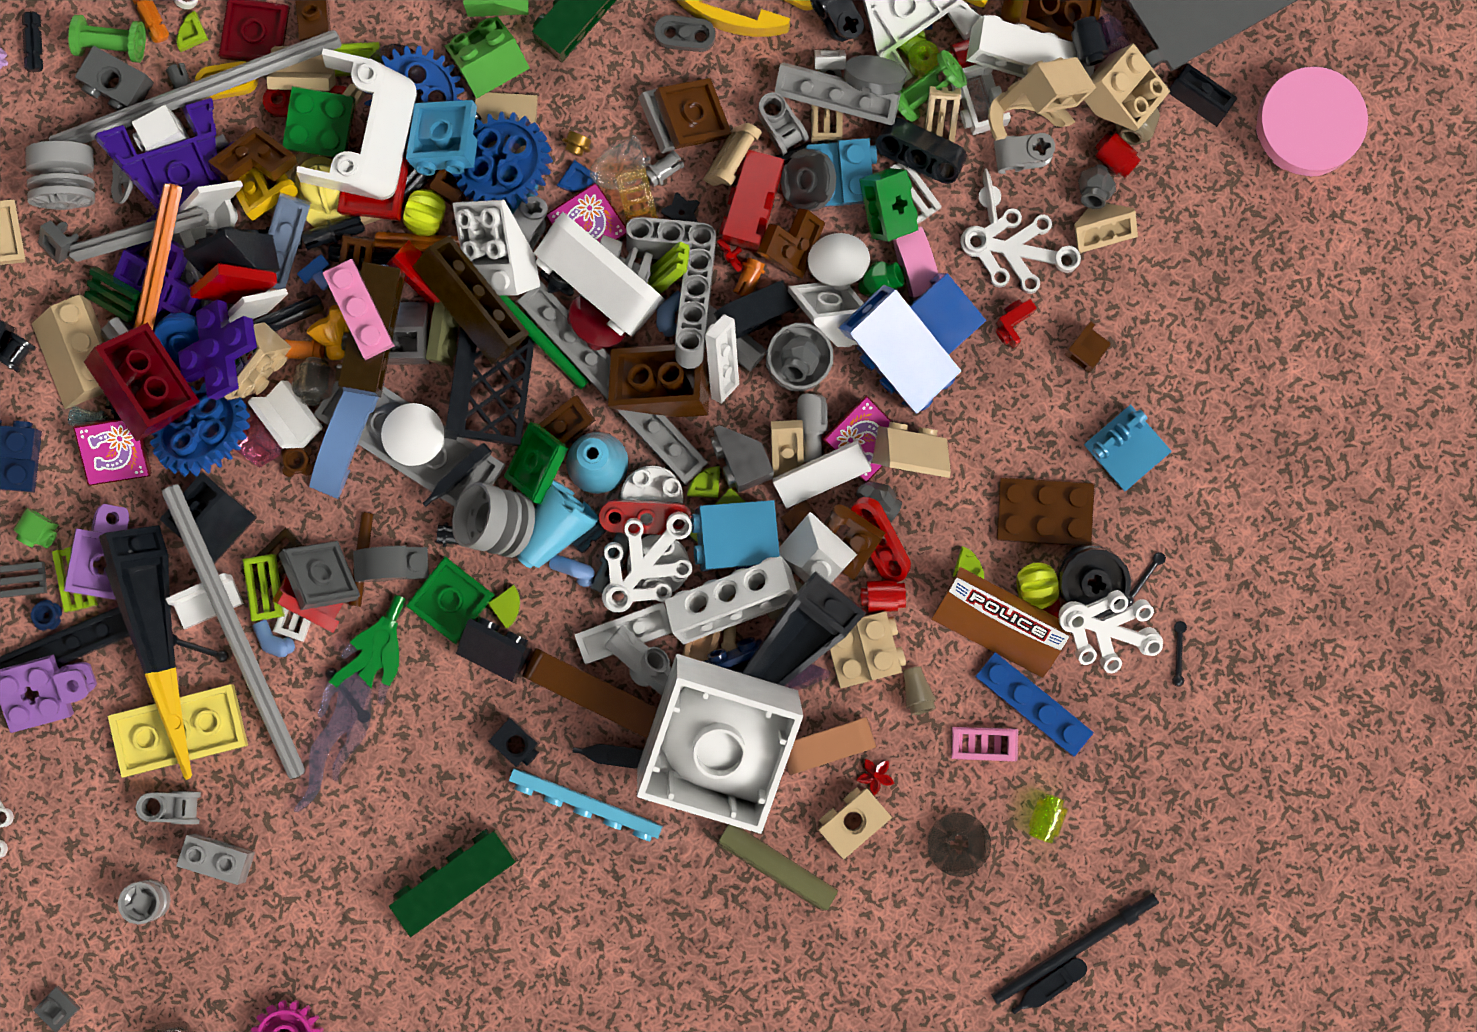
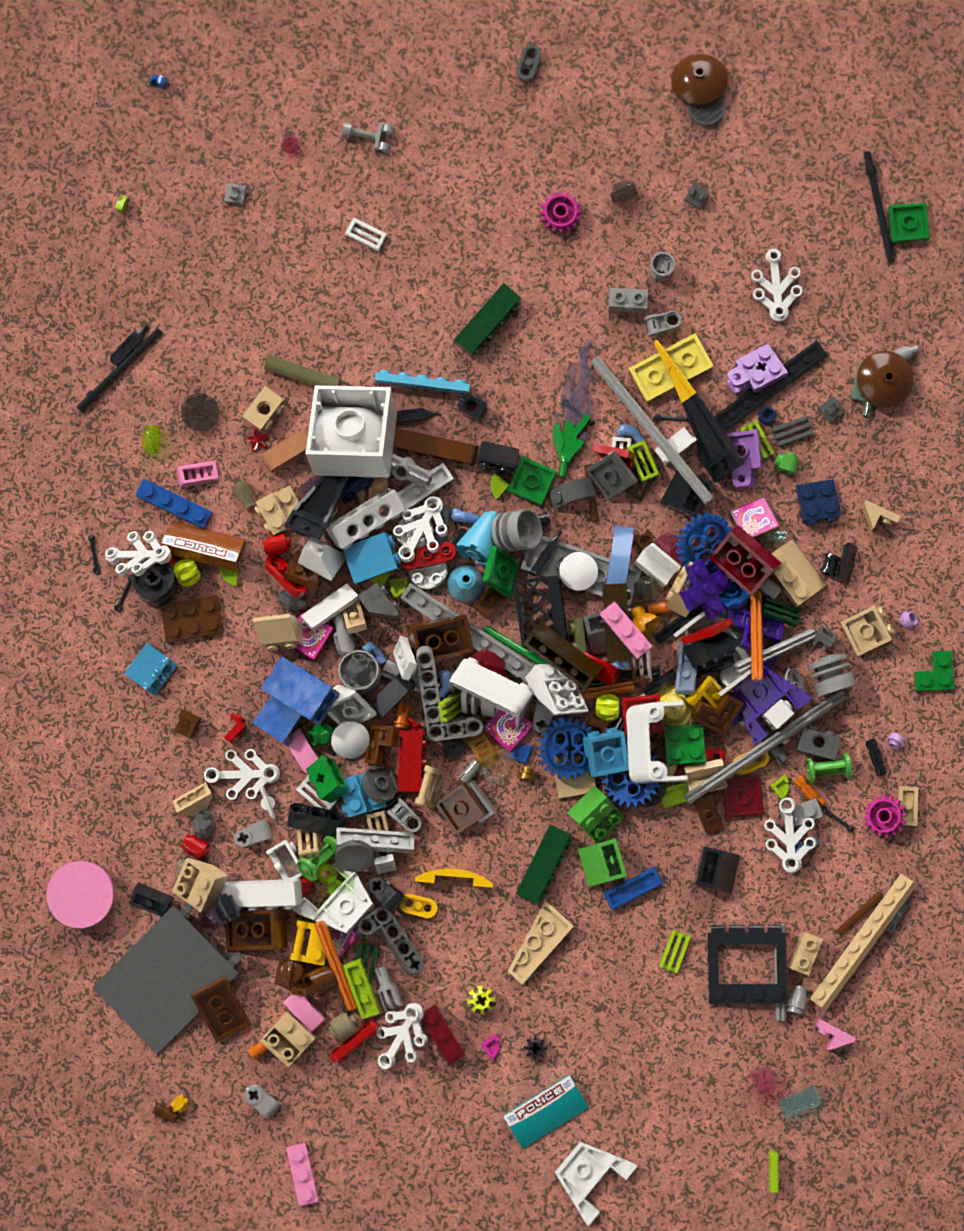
camera: 165 degrees right, 0 degrees up
blue tile [297,254,331,291] -> none
dark grey plate [654,15,716,52] -> none
tan piece [988,57,1096,140] -> none
none -> medium blue arm [362,642,387,666]

